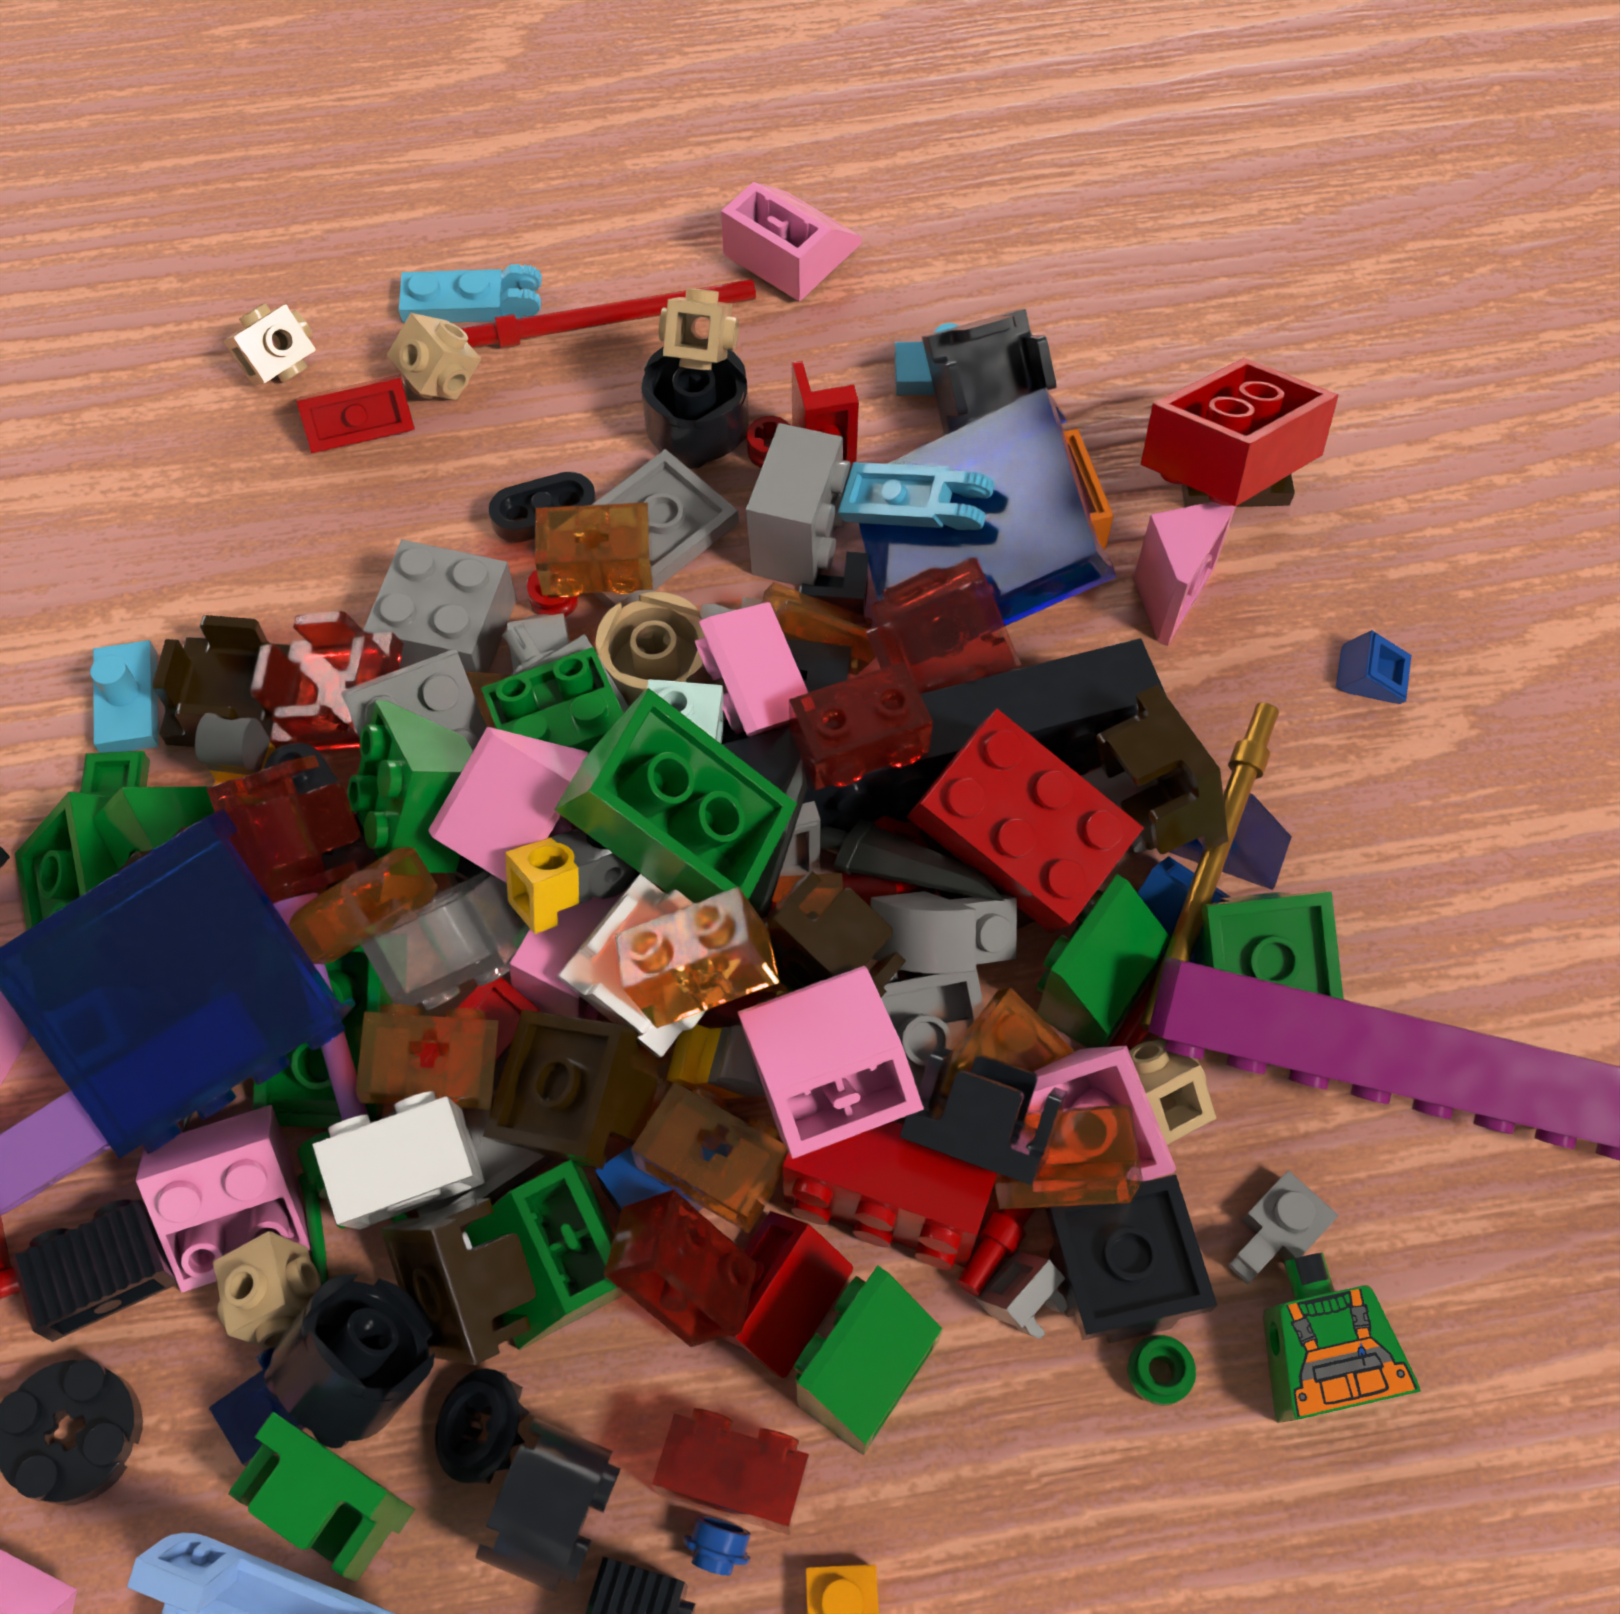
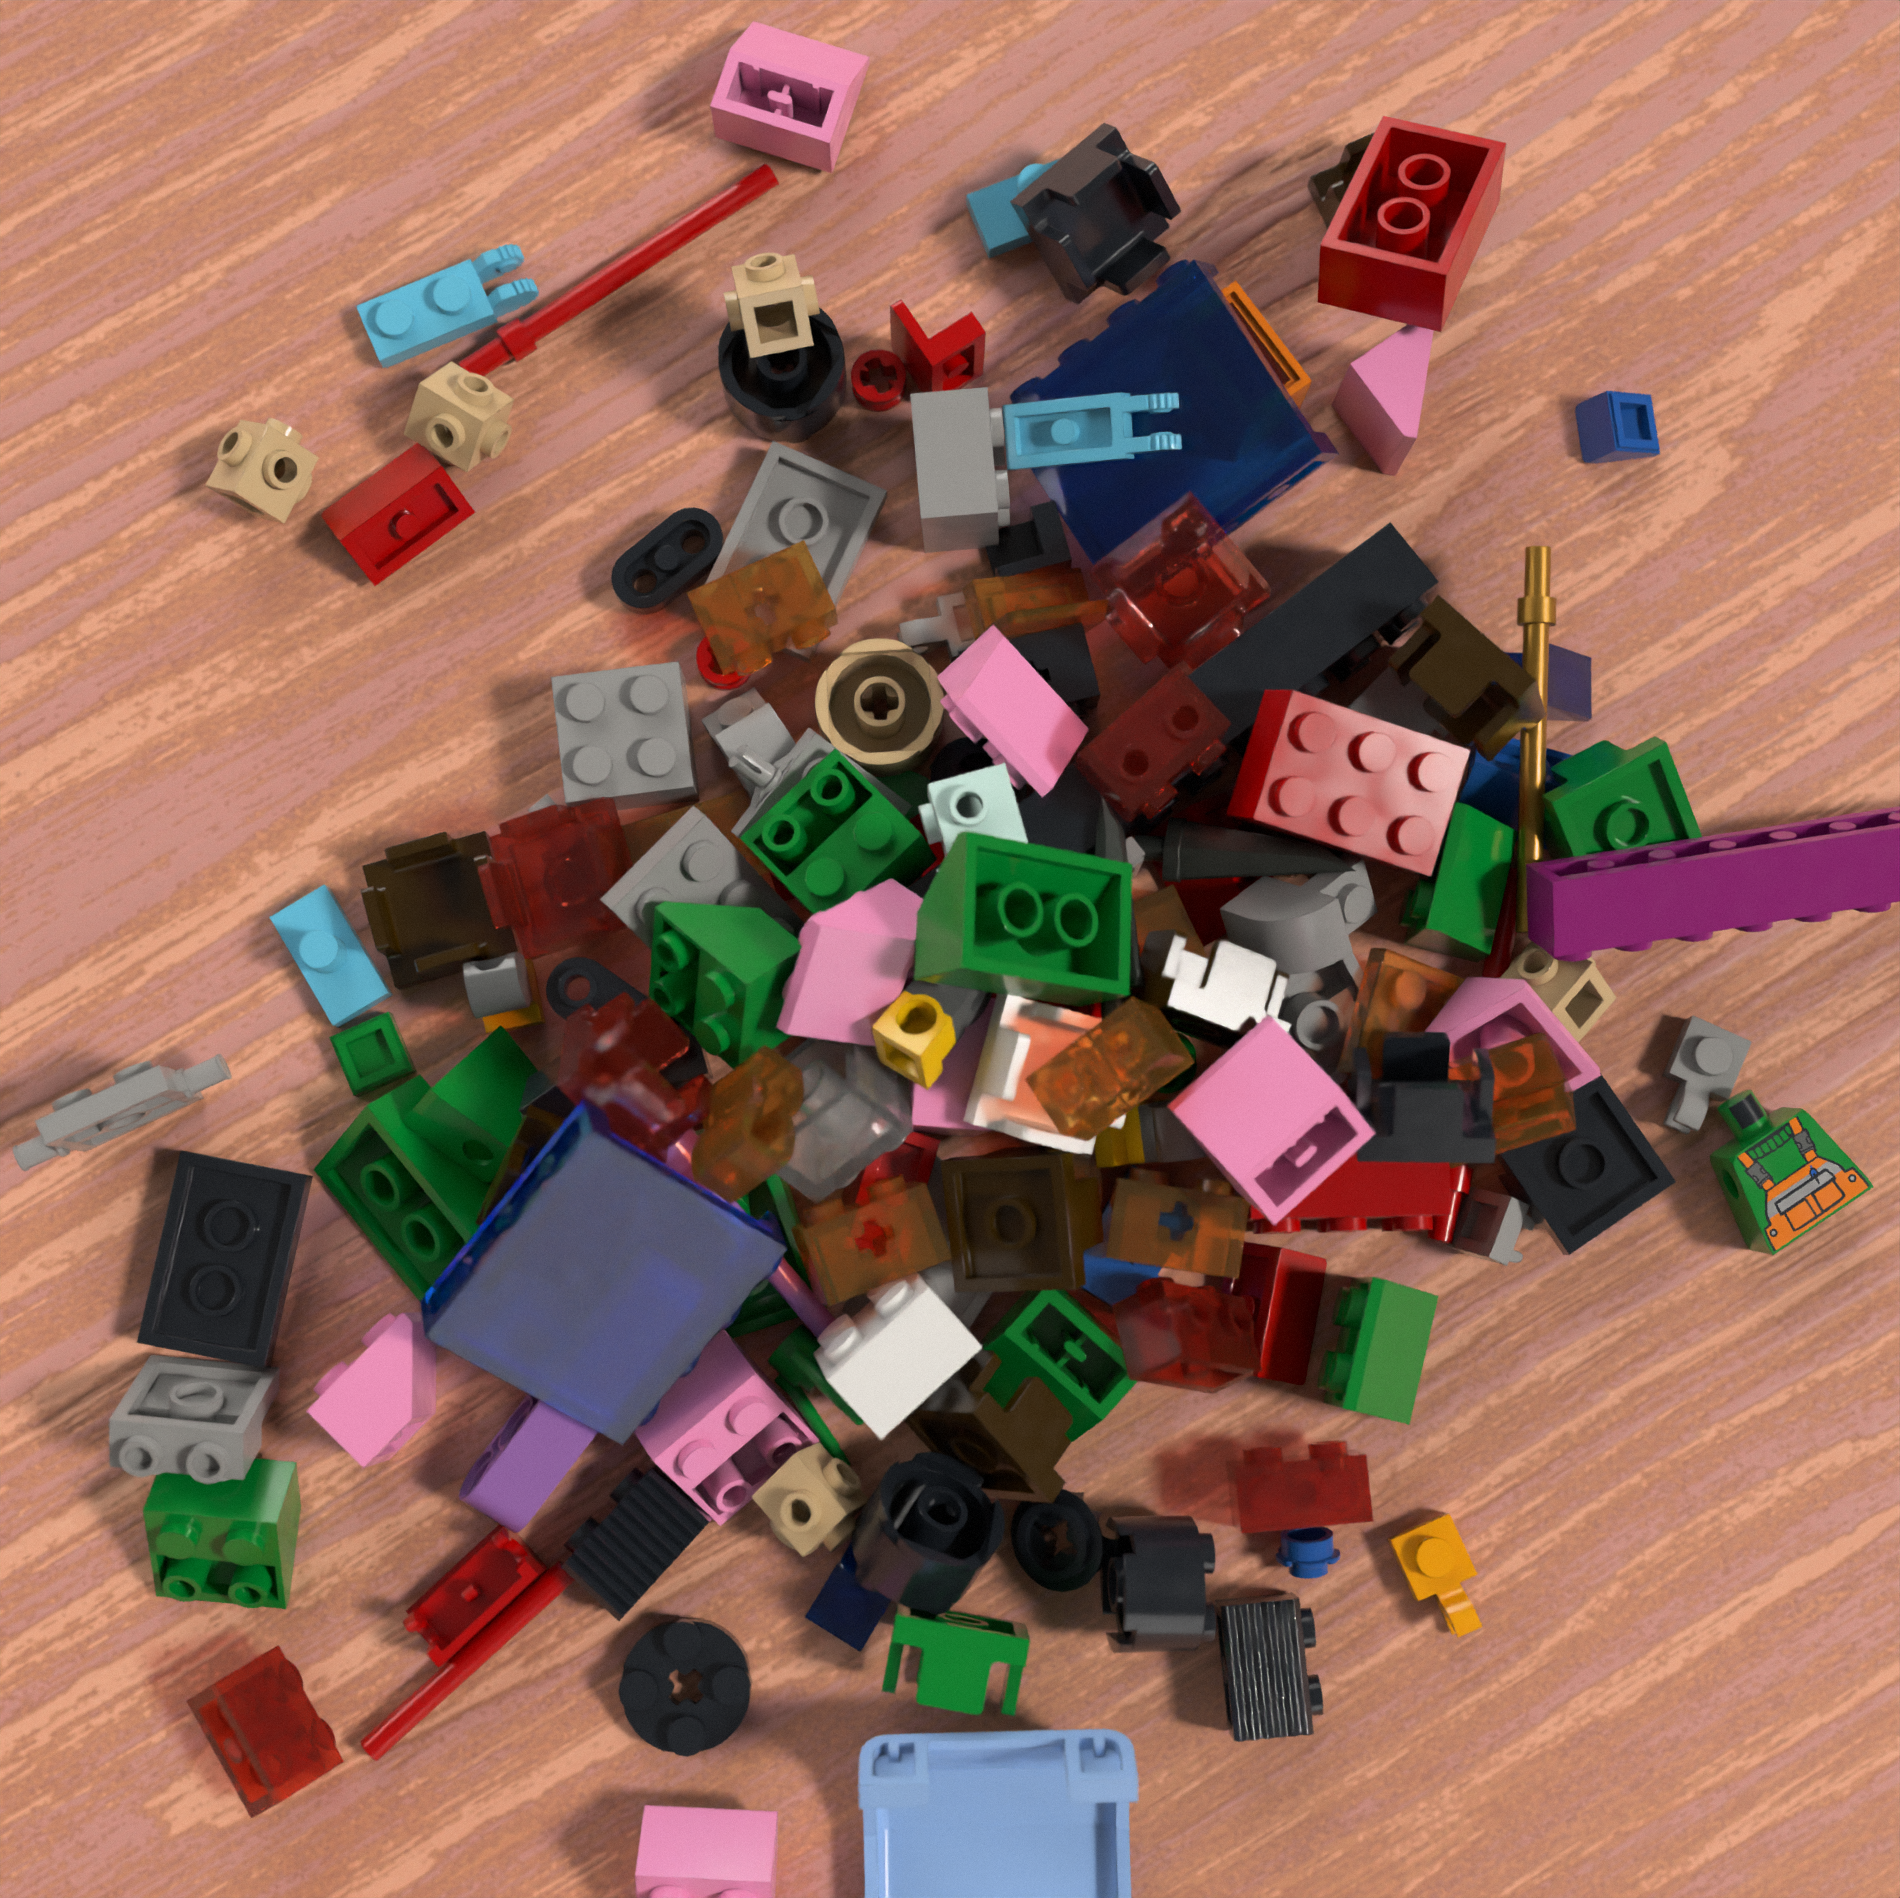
camera: 25 degrees left, 20 degrees up
green plate [1127,1335,1196,1406] -> none

